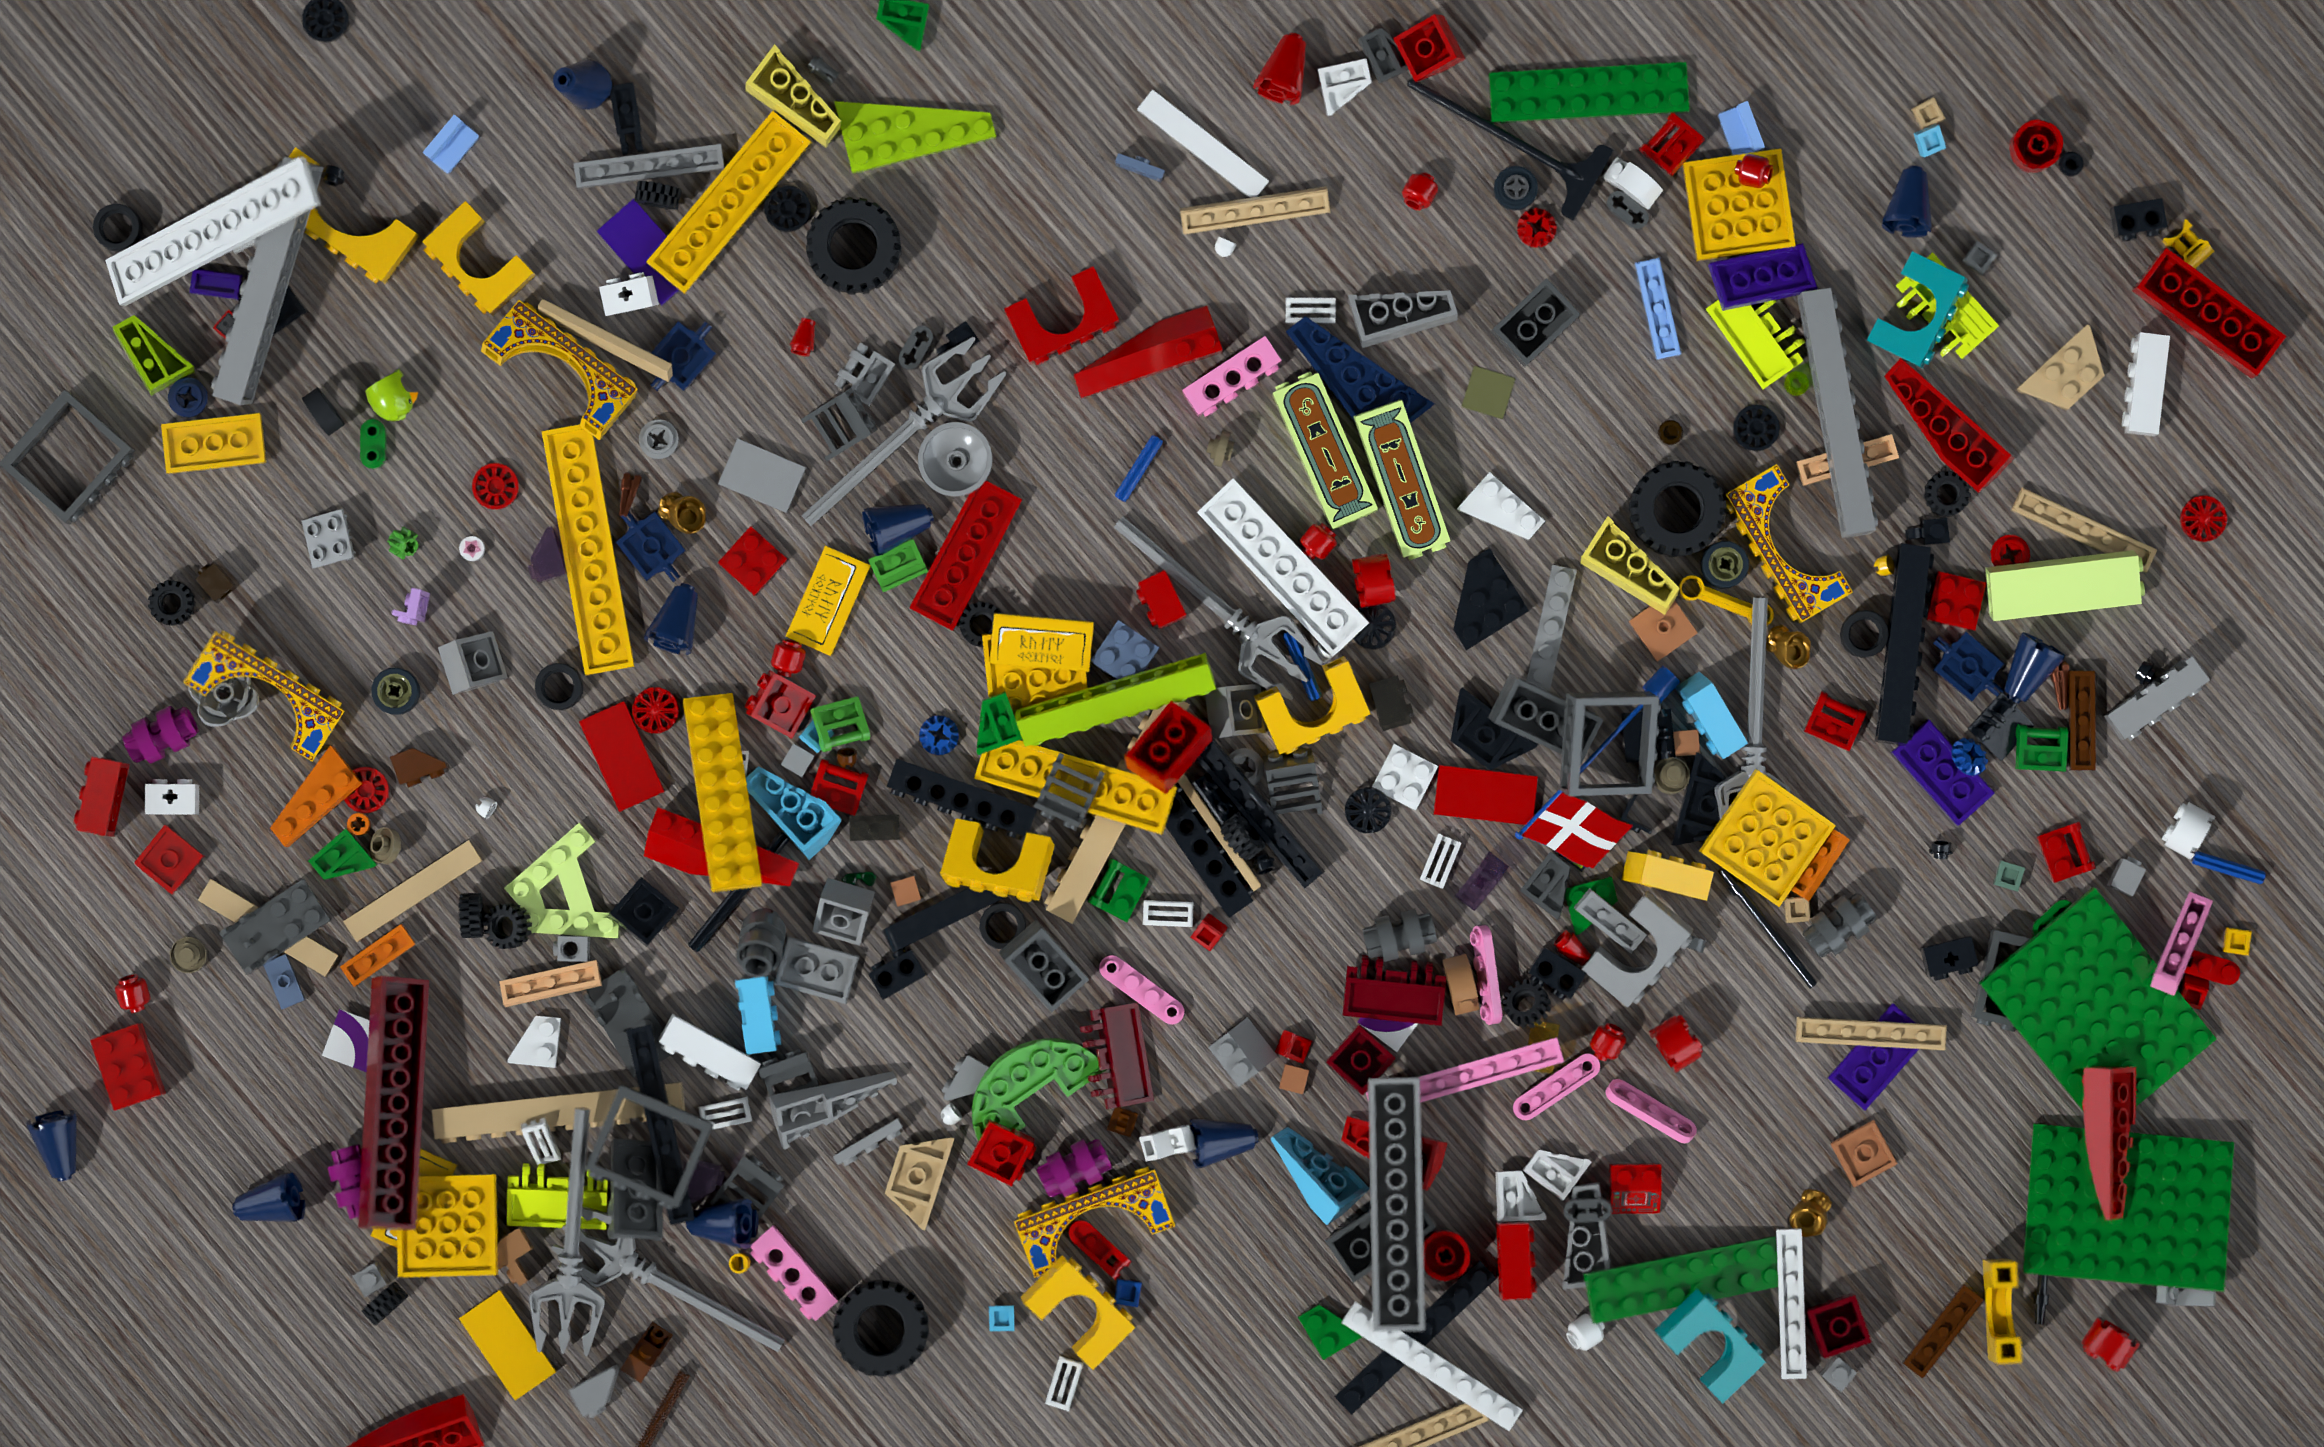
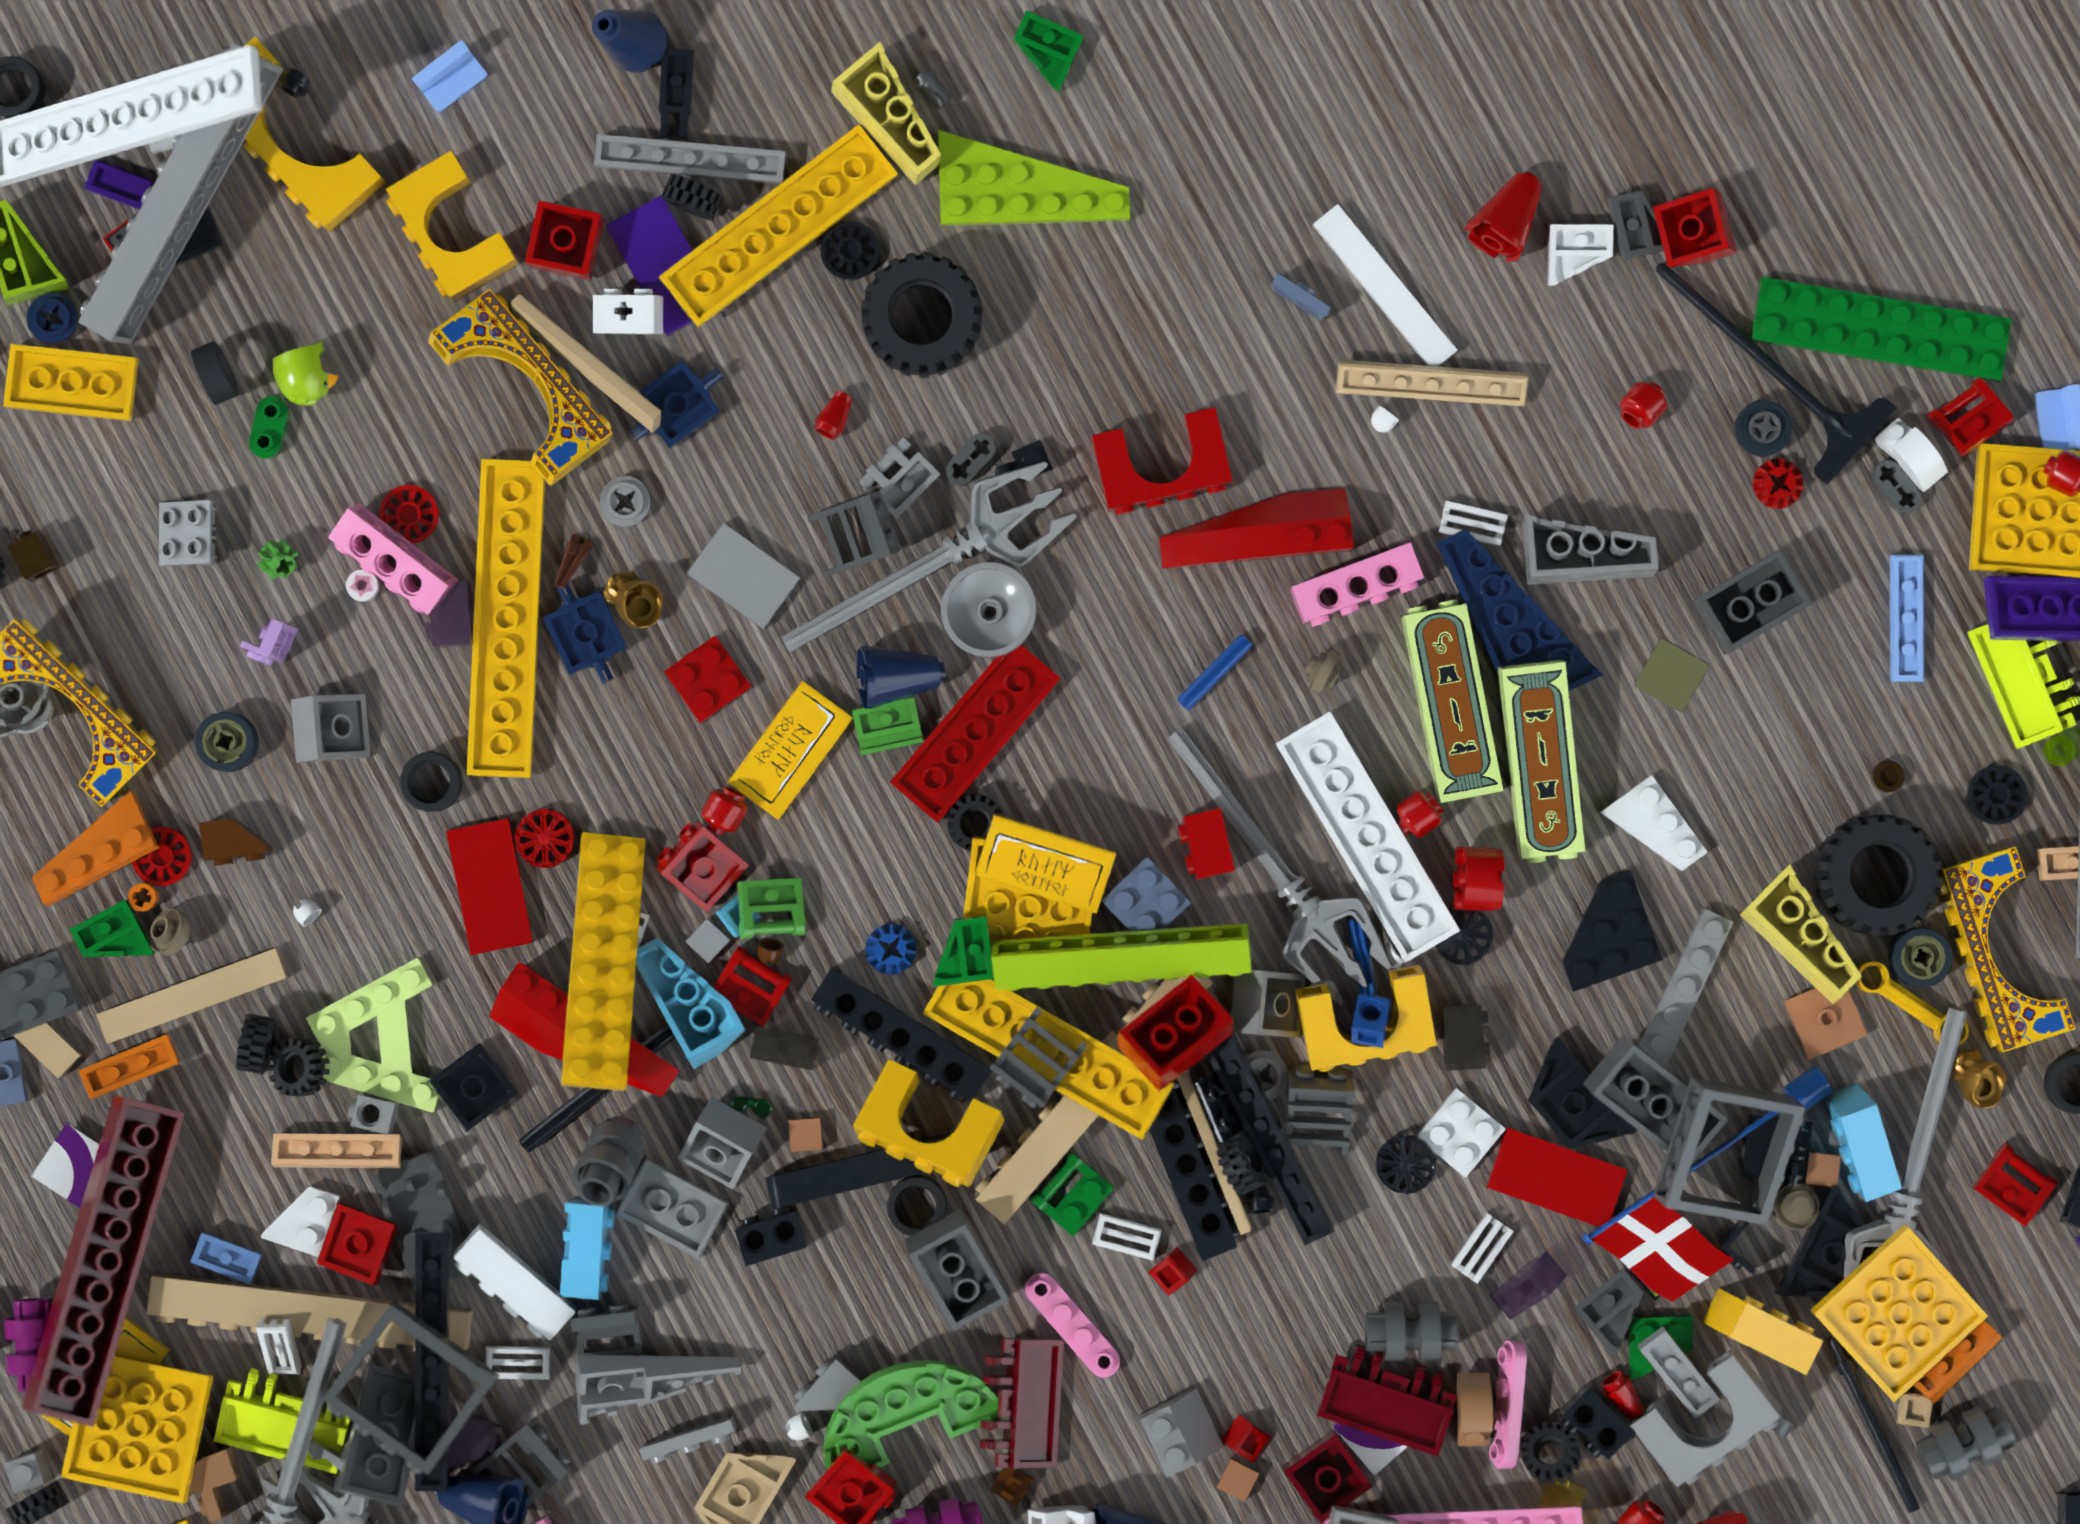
camera: 15 degrees right, 0 degrees up
dark blue cone [644,583,698,655] -> none
none -> medium blue plate [191,1231,263,1285]
none -> red plate [317,1203,399,1286]
none -> bright pink brick [328,503,459,615]
none -> red brick [525,200,604,281]
none -> blue brick [1352,994,1390,1048]

